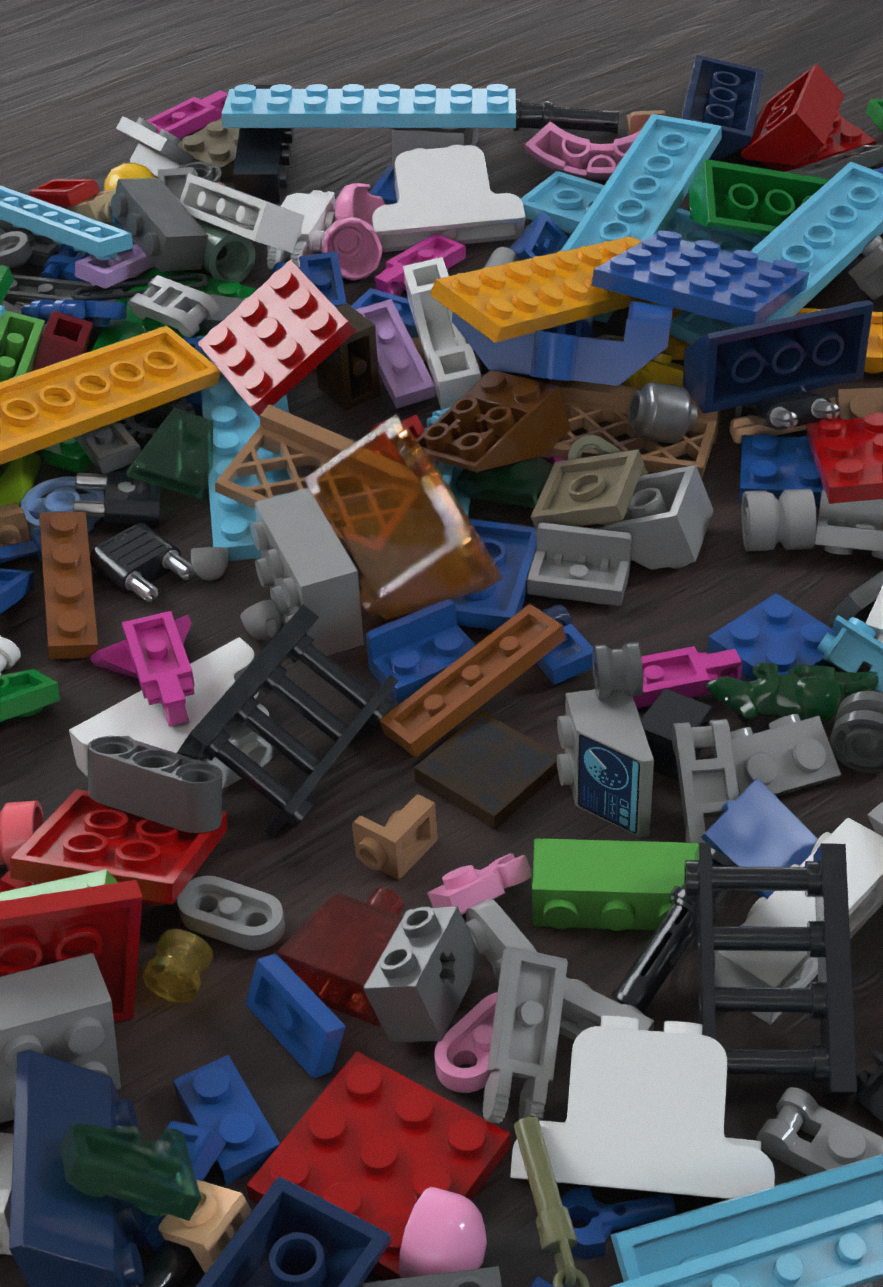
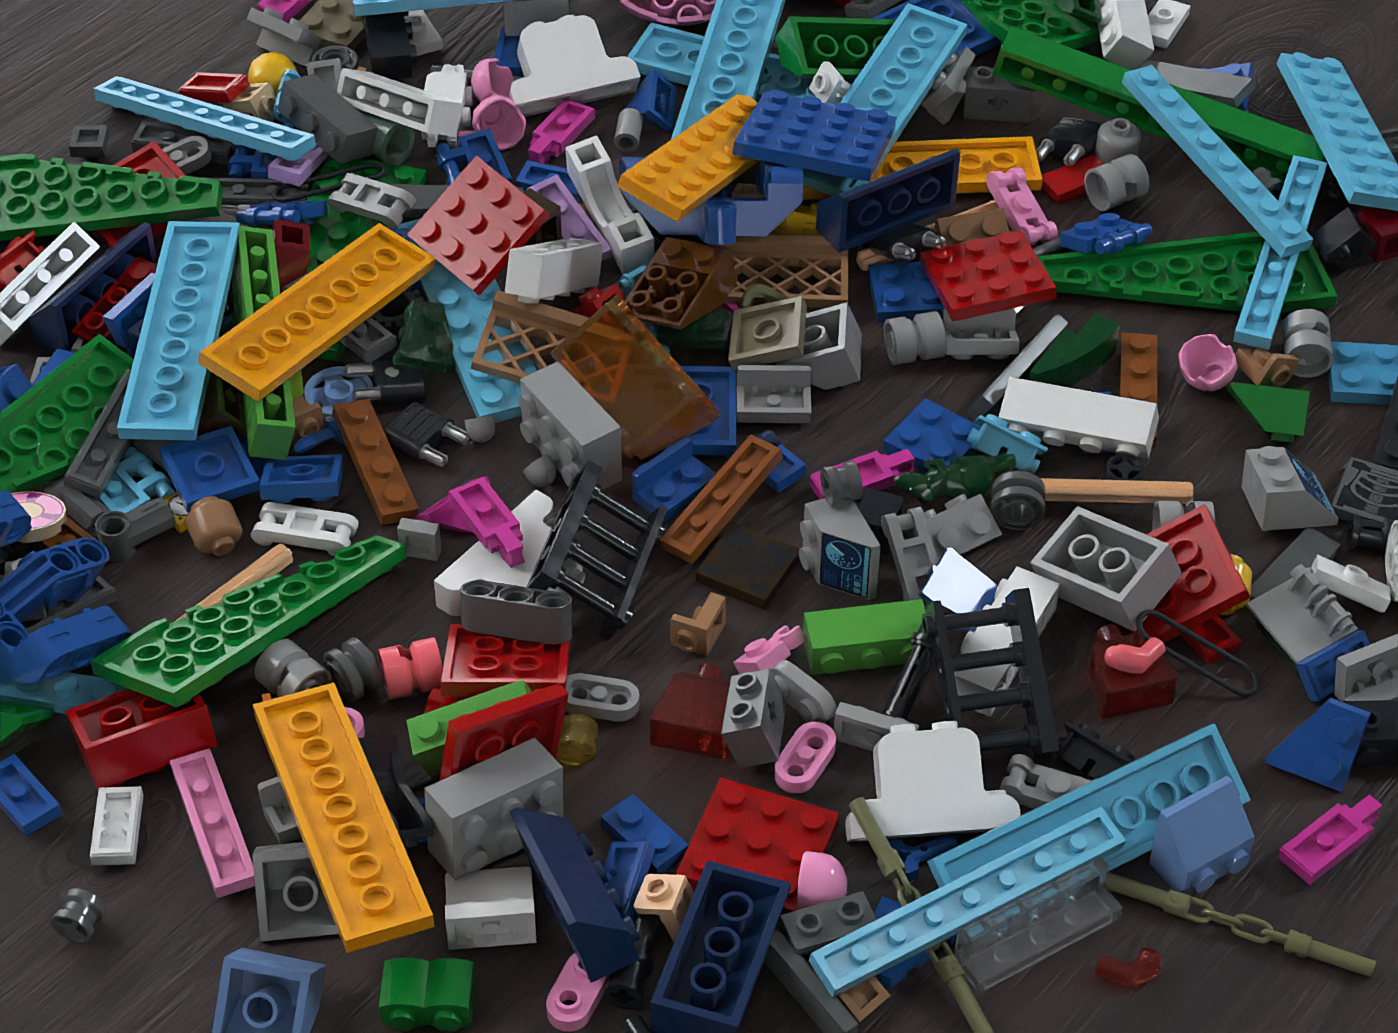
camera: 15 degrees left, 5 degrees up
clear green wing [60,1123,201,1221] -> none
blue plate [245,954,346,1079] -> none
light grey hinge [482,947,568,1124] -> none
flat silver head [628,382,697,443] -> none
none -> light grey plate [397,518,442,561]
none -> white plate [404,10,443,56]
none -> white brick [505,238,603,304]
none -> white bracket [809,61,851,105]

